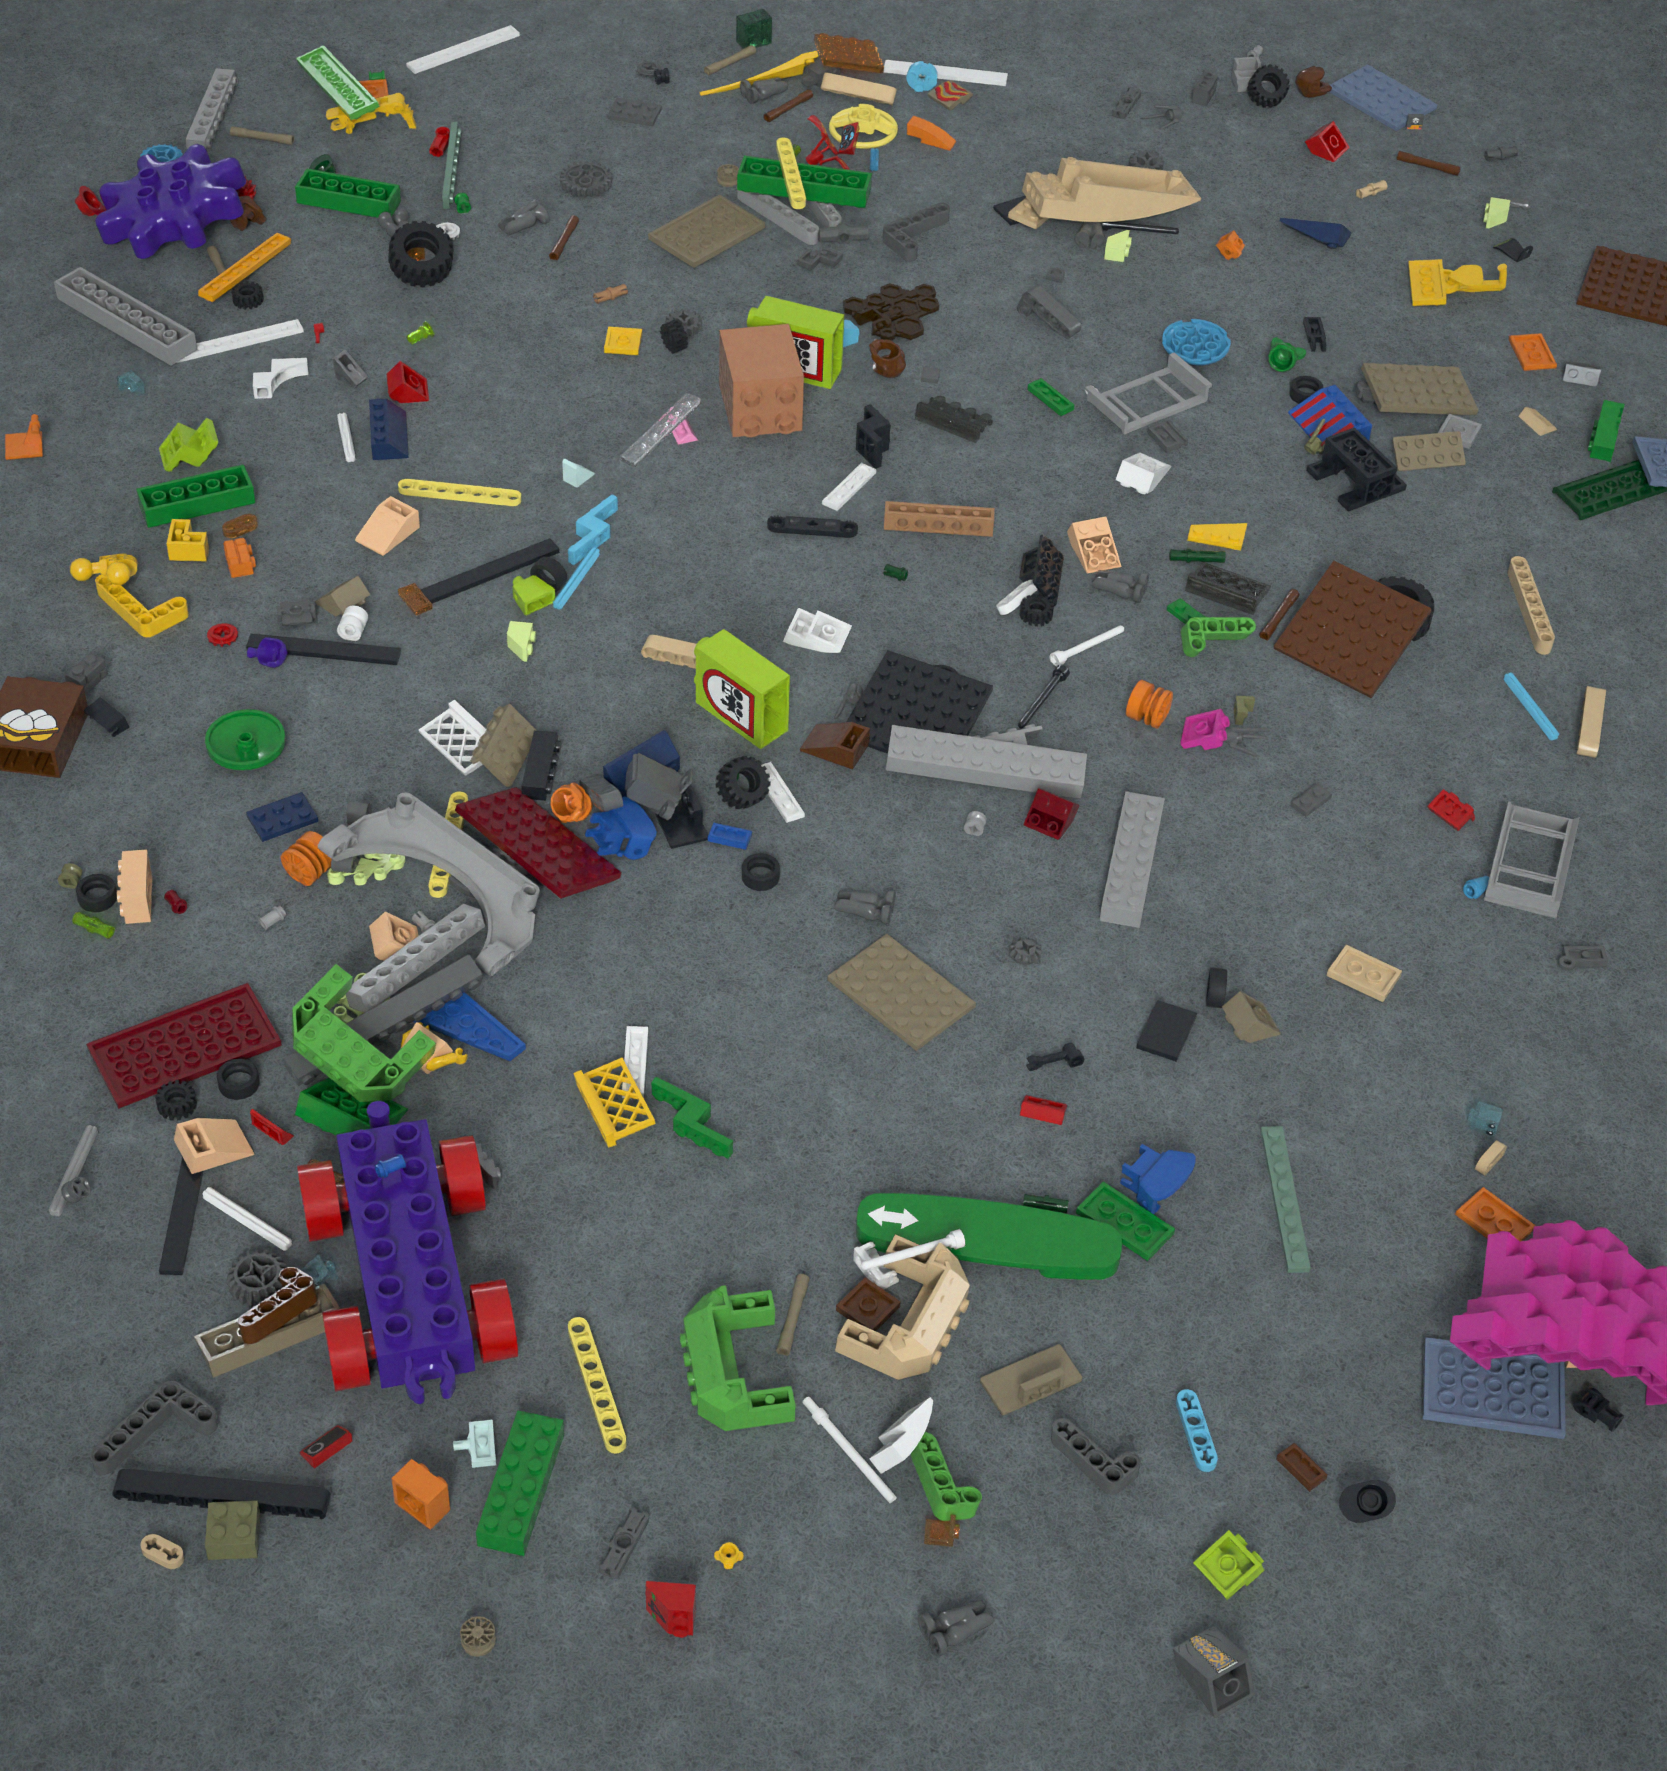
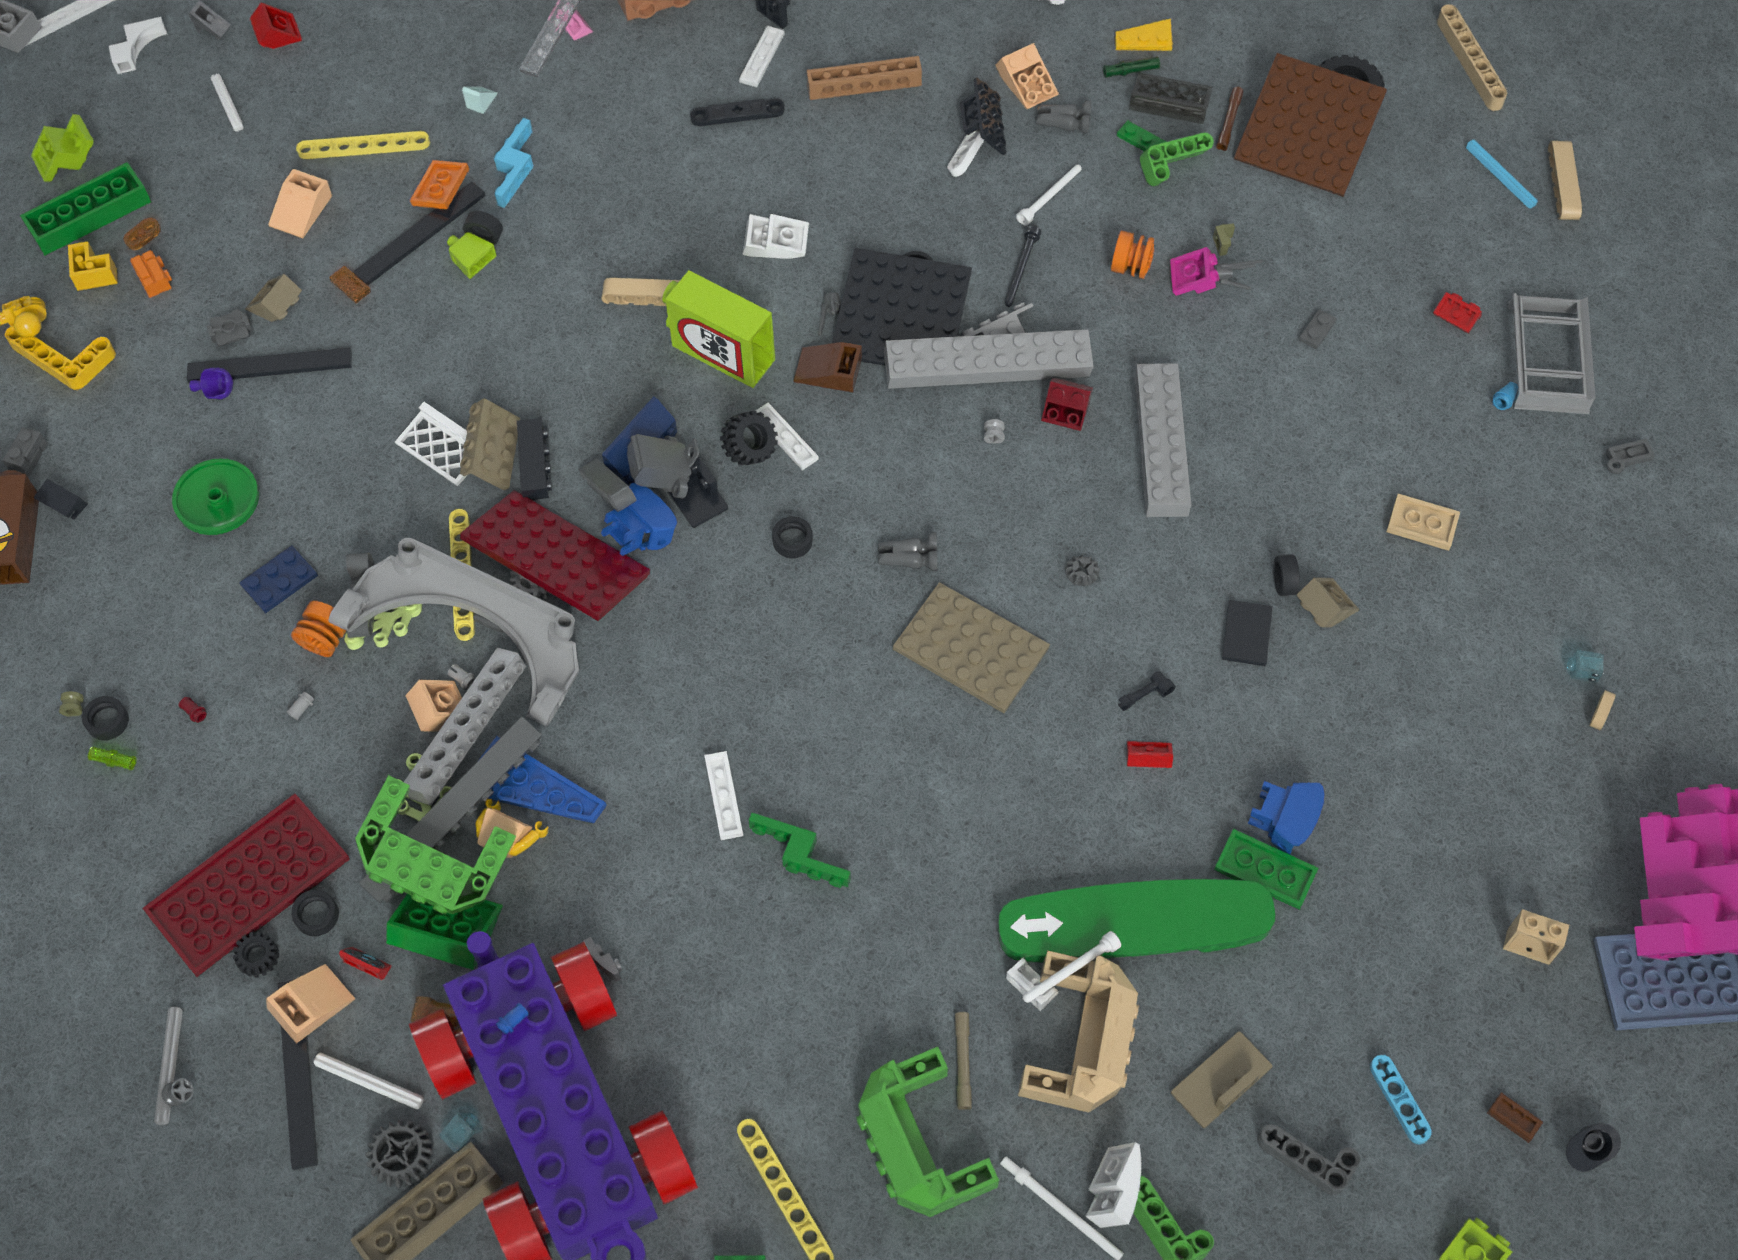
camera: 10 degrees left, 15 degrees up
light nougat brick [117,850,152,924] -> none
red gear [207,623,238,647] -> none
reddish brown beam [238,1267,318,1344] -> none
white wheel [337,605,368,641] -> none
dark blue slope [369,399,409,460] -> none
yellowish green slope [507,621,536,662] -> none
orange helmet [550,782,592,823] -> none
medium azure axle [553,547,600,610] -> none
yellow fence [573,1058,656,1148] -> none
blue plate [708,823,752,850] -> none
reddish brown plate [836,1277,901,1331] -> none
dark green pin [883,564,908,581] -> none
black tyre [1020,594,1054,627] -> none
dark green pin [1023,1194,1069,1214] -> none
sand green plate [1260,1126,1311,1273] -> none
orange tile [1455,1187,1536,1241] -> none
none -> orange plate [410,160,469,209]
none -> tan window [1503,909,1569,965]

